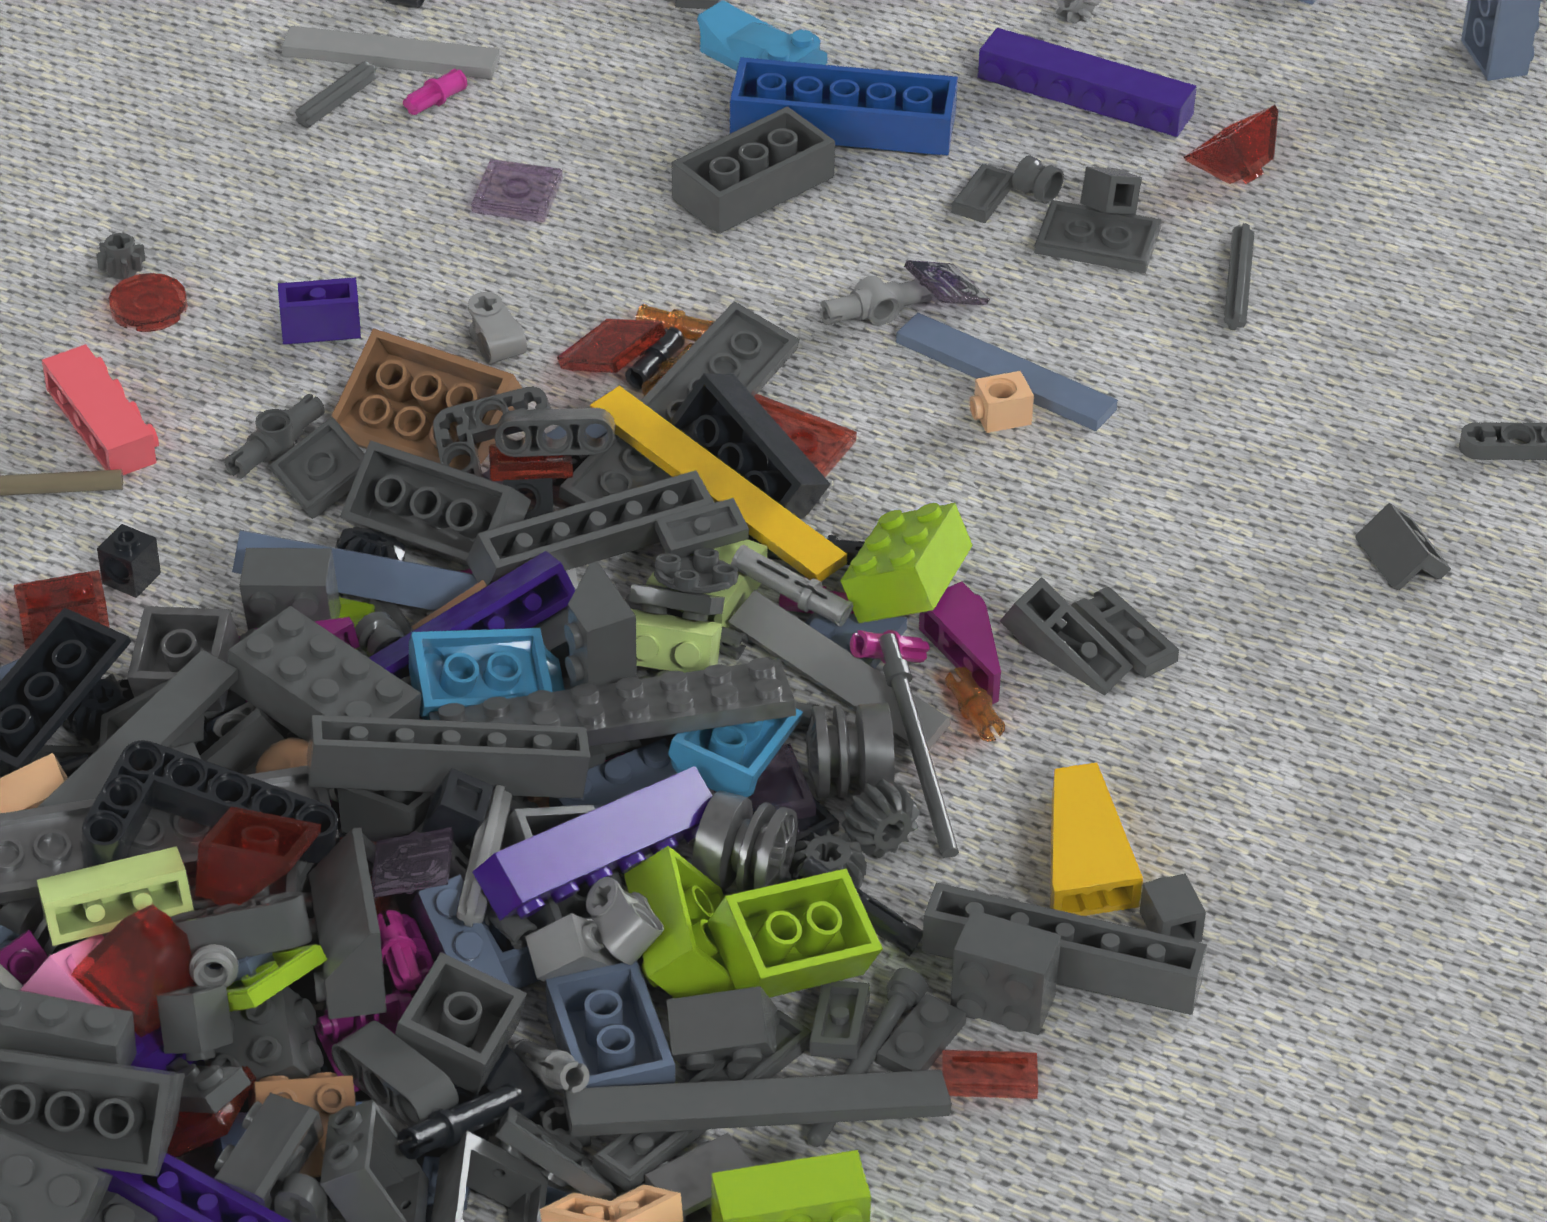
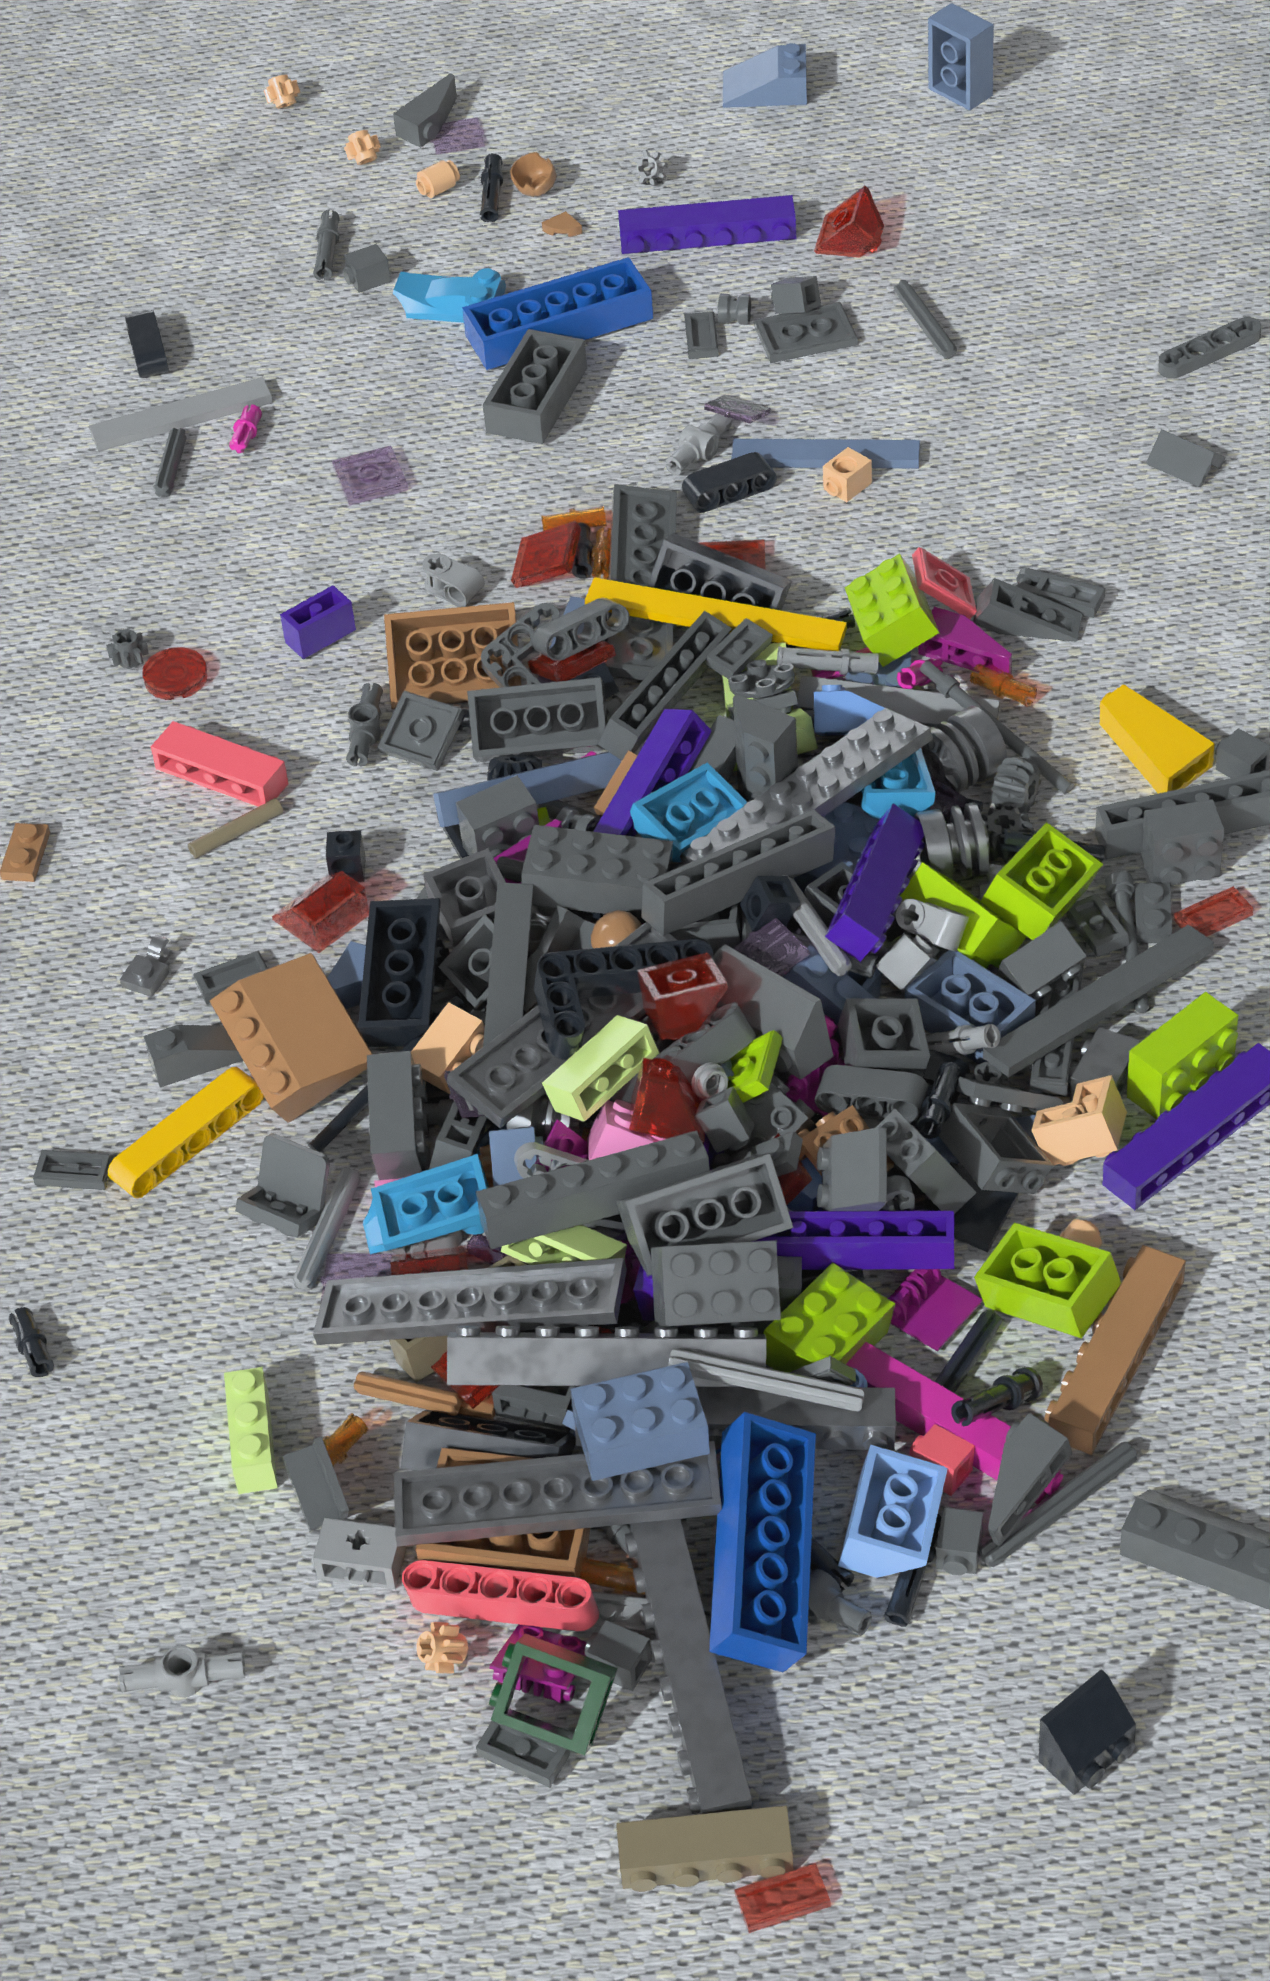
camera: 25 degrees left, 5 degrees up
none -> medium nougat tile [542,211,582,237]
none -> black beam [681,452,777,513]
none -> medium blue slope [814,685,885,736]
none -> coral tile [912,547,977,619]

